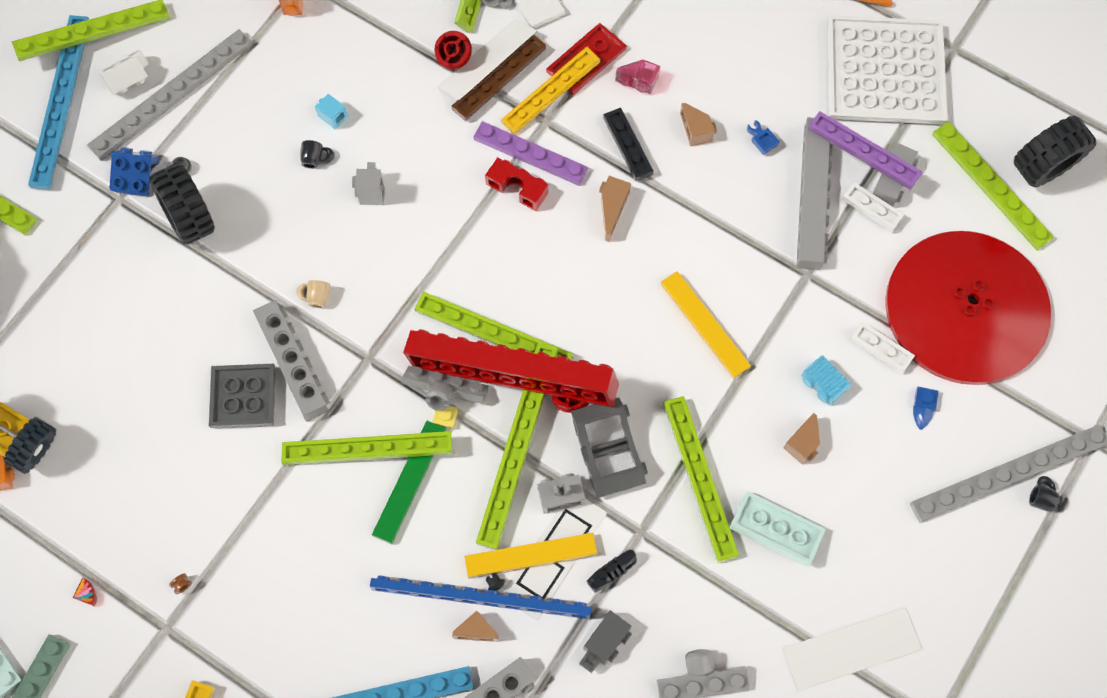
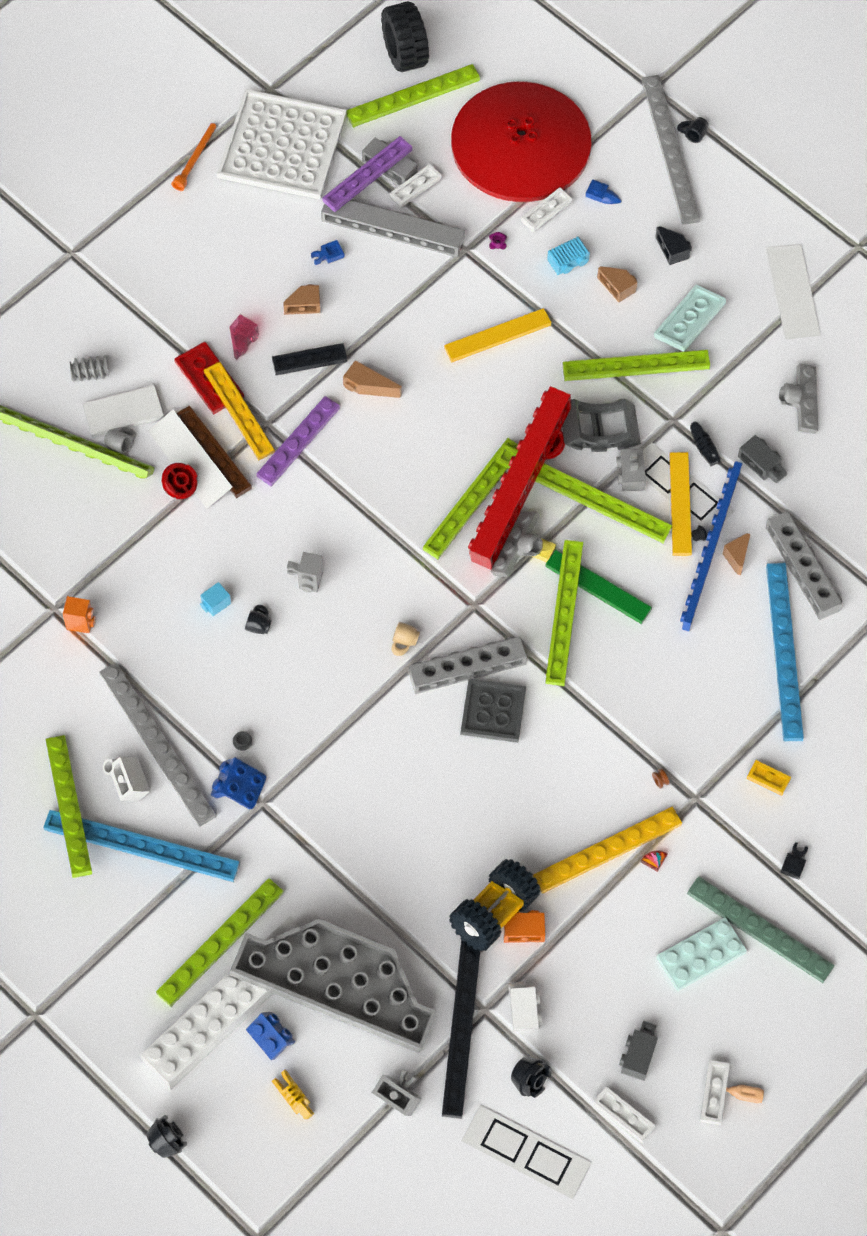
camera: 80 degrees left, 5 degrees down
black tyre [149,163,215,245] -> none
red arch [485,157,548,211] -> none
none -> magenta plate [489,232,507,250]
none -> yellow plate [533,806,682,894]
none -> black slope [655,226,692,265]

